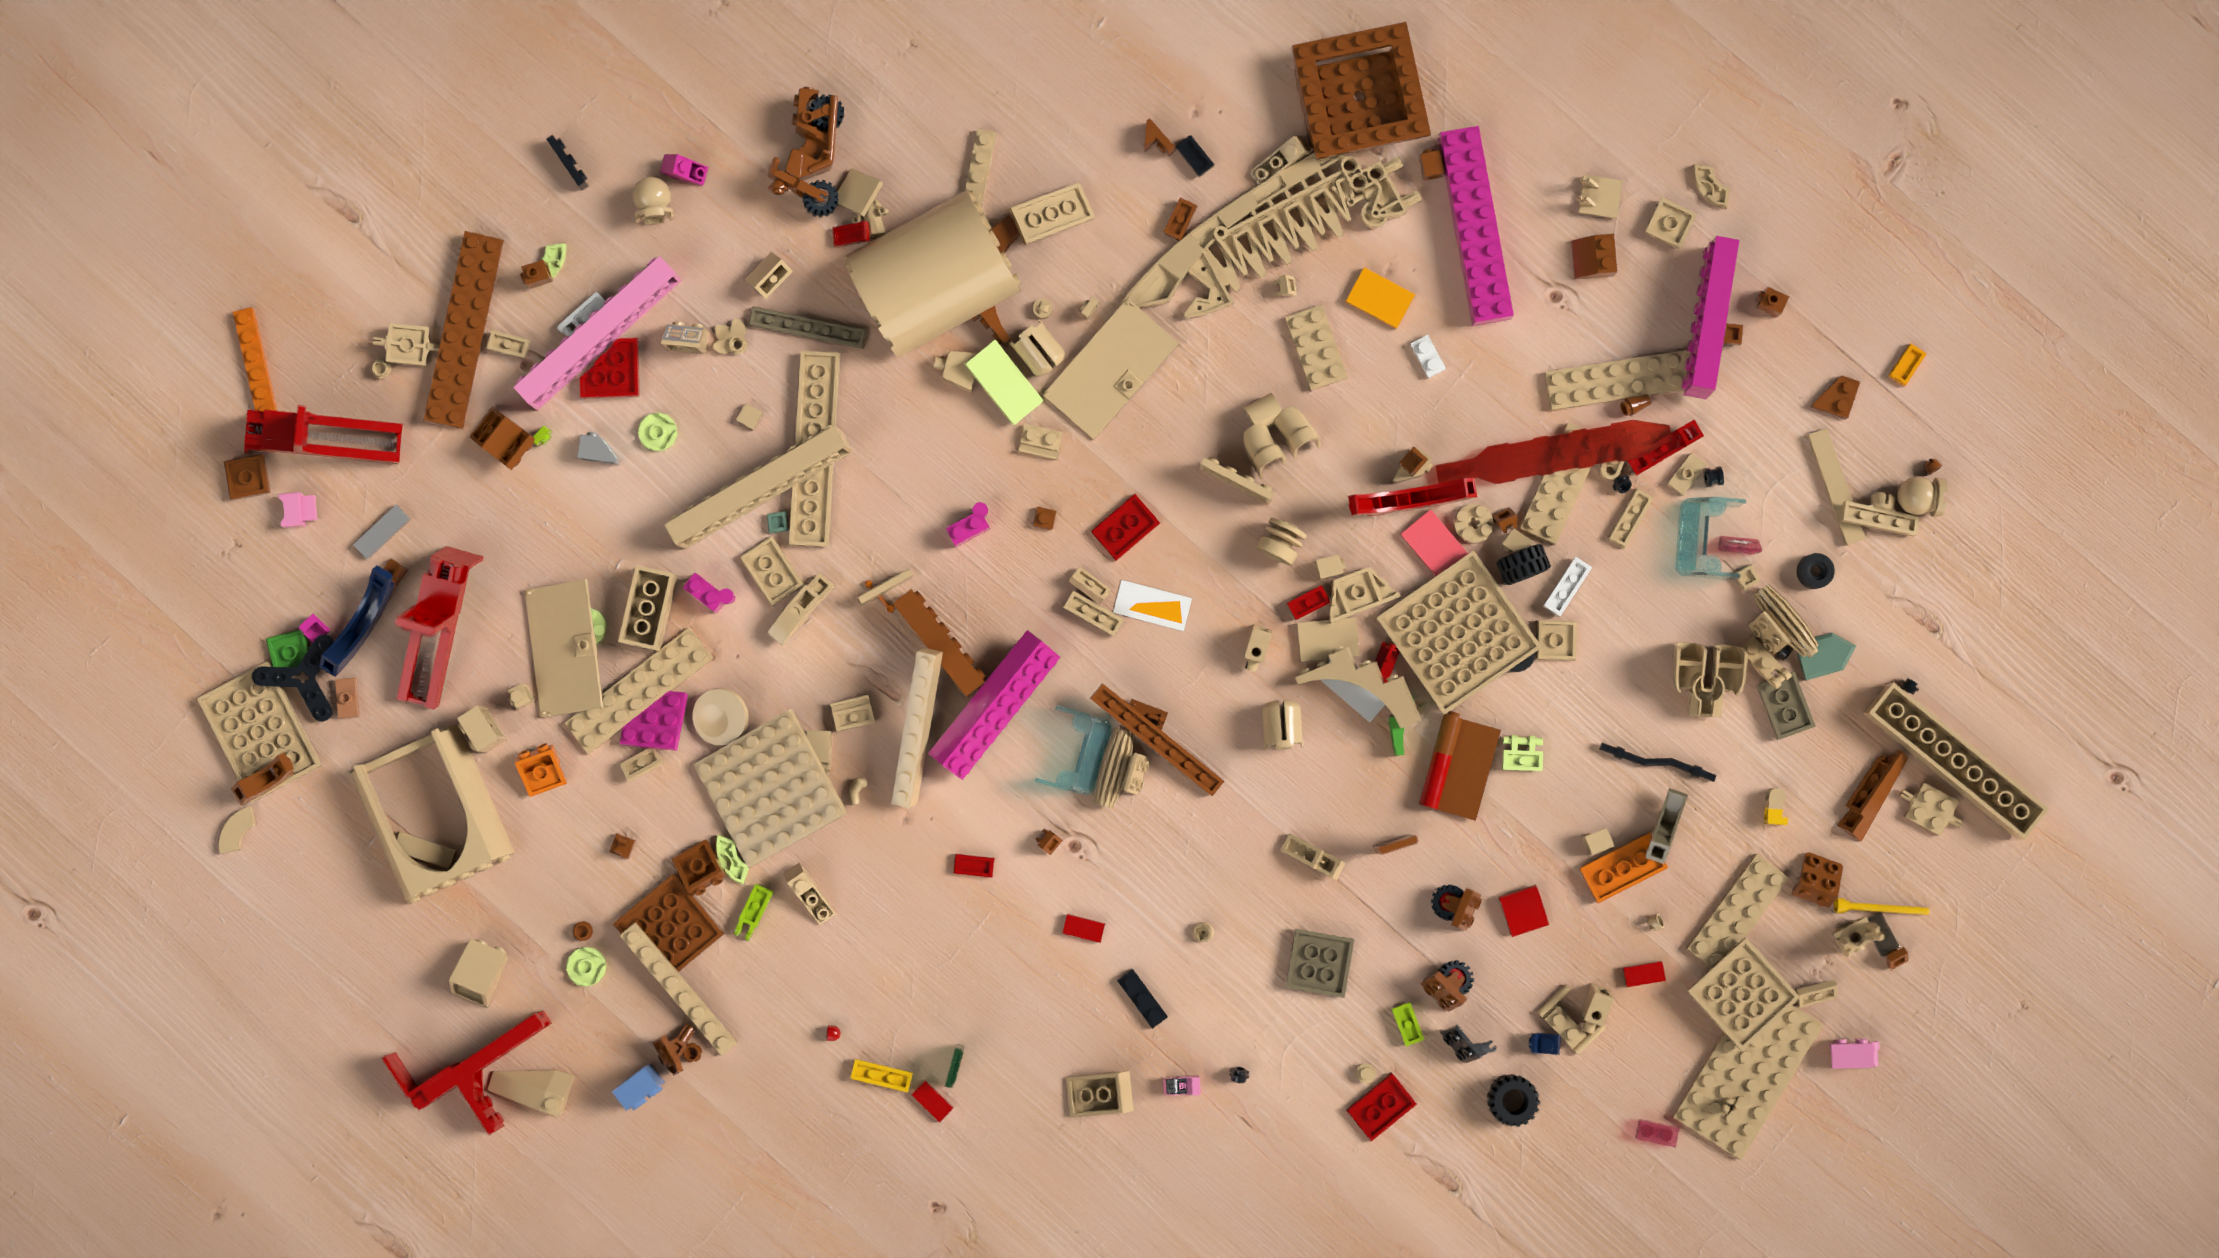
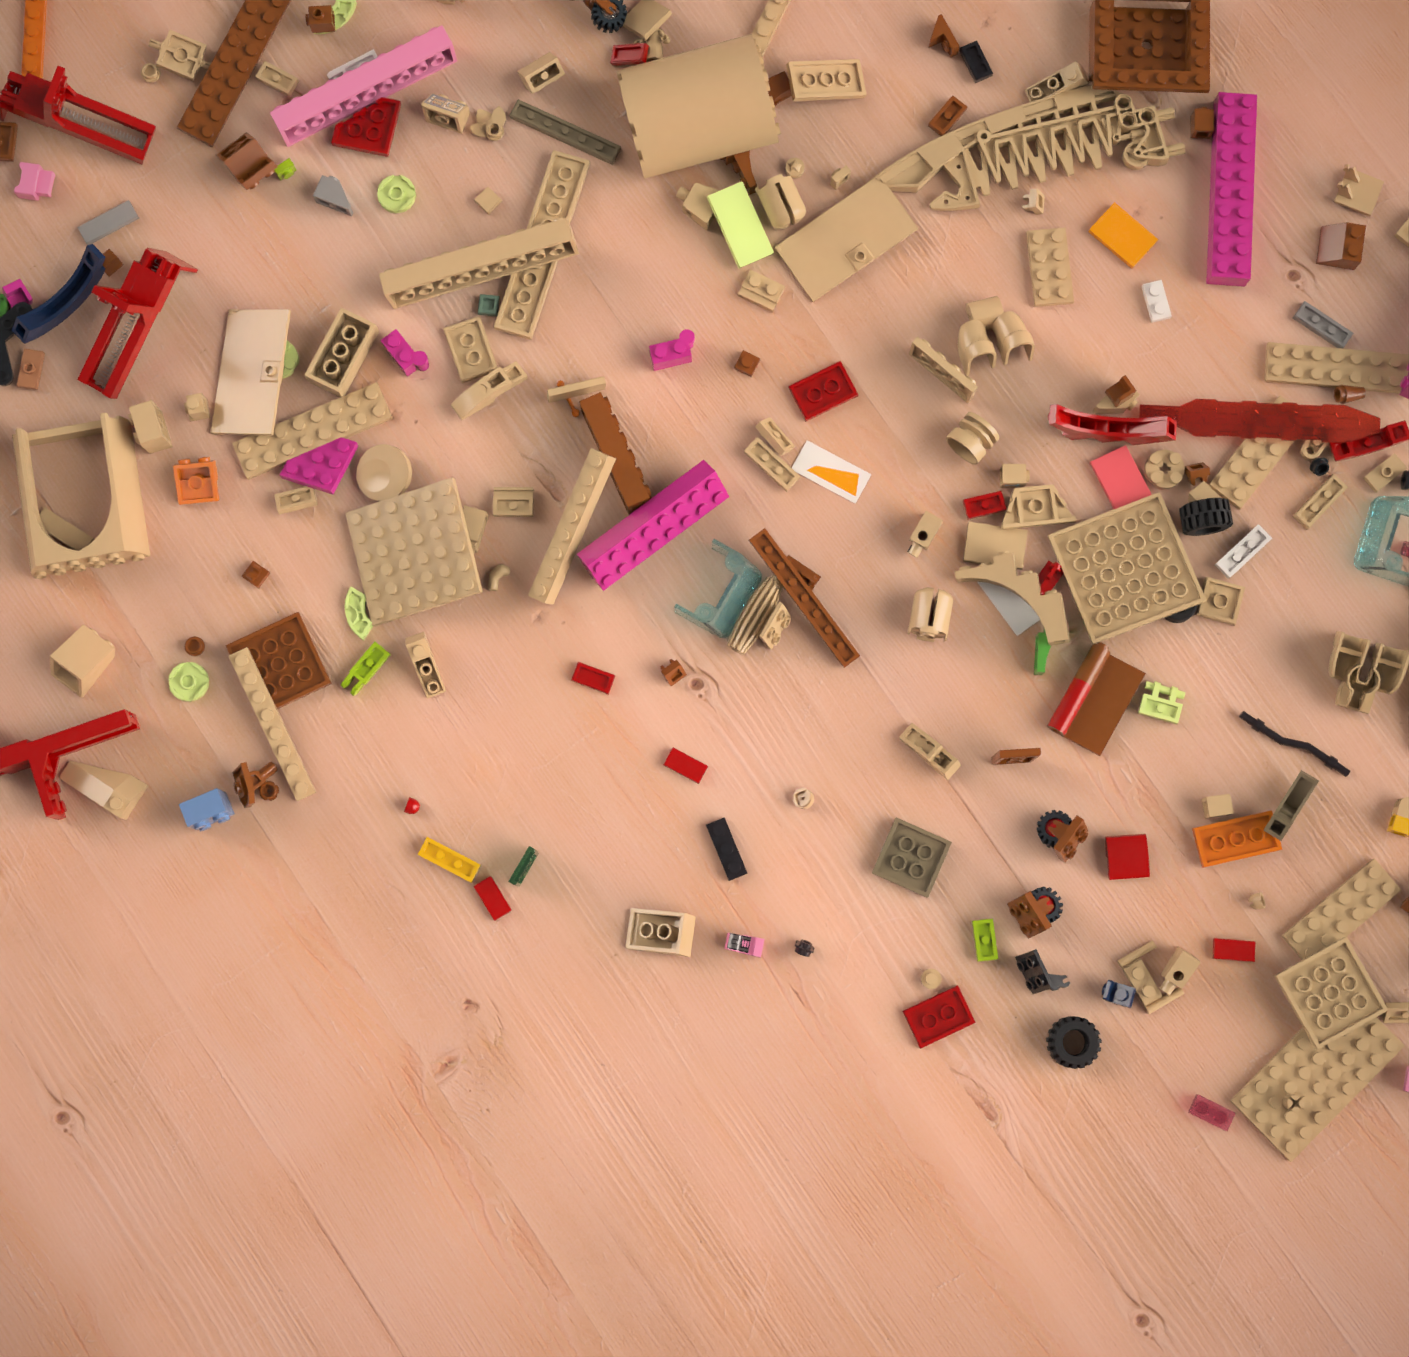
camera: 10 degrees right, 5 degrees down
dark orange plate [672,839,727,896] -> none
none -> light grey tile [1293,301,1354,349]

